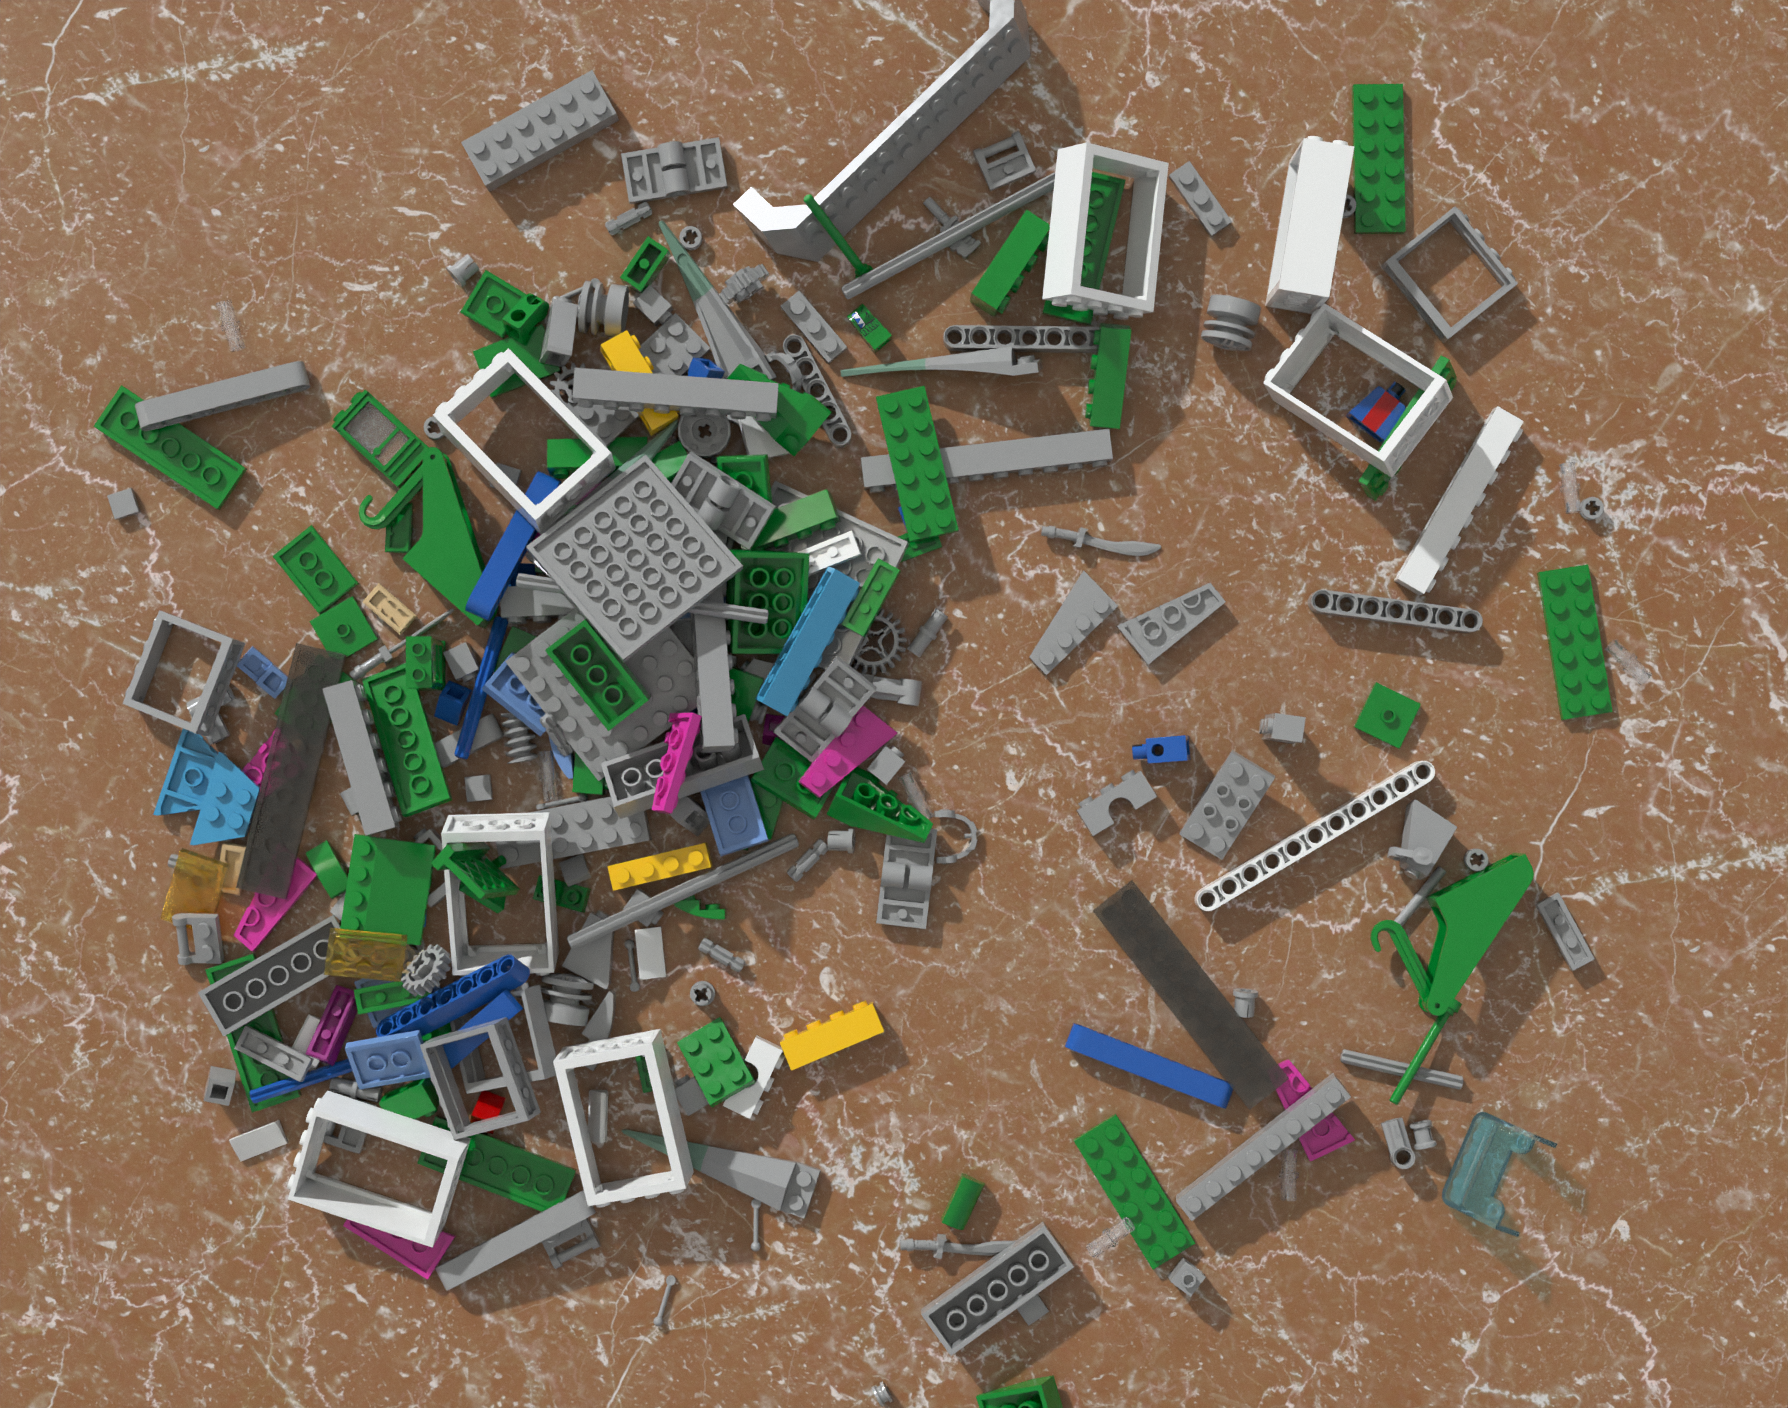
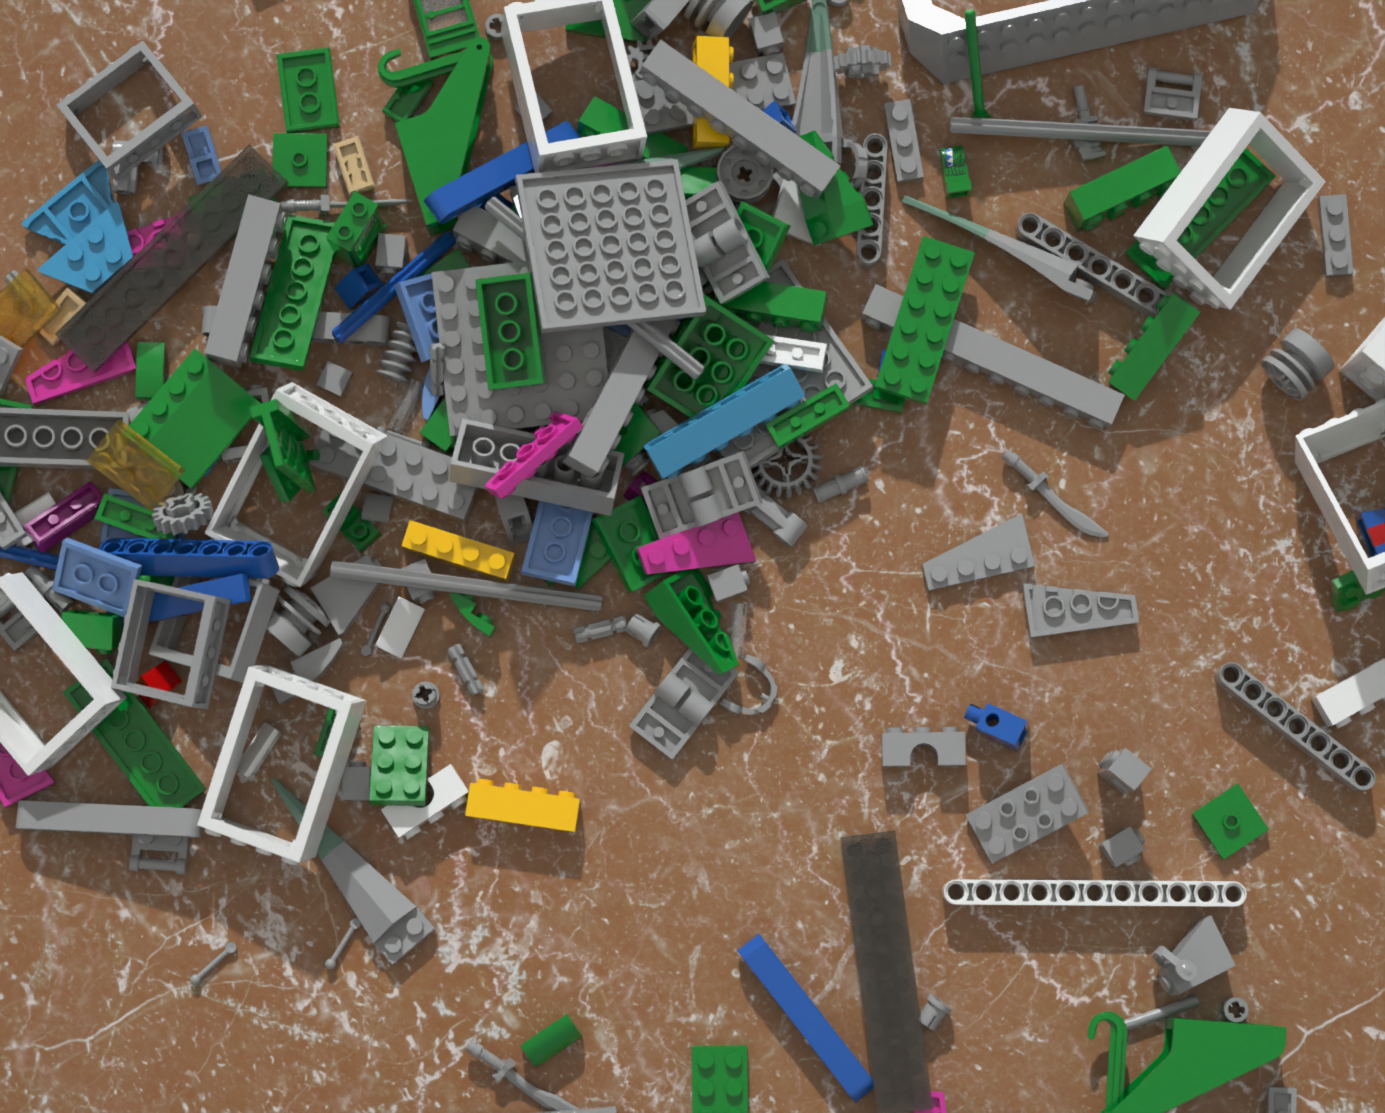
camera: 30 degrees right, 5 degrees down
none -> light grey brick [1099,826,1145,868]

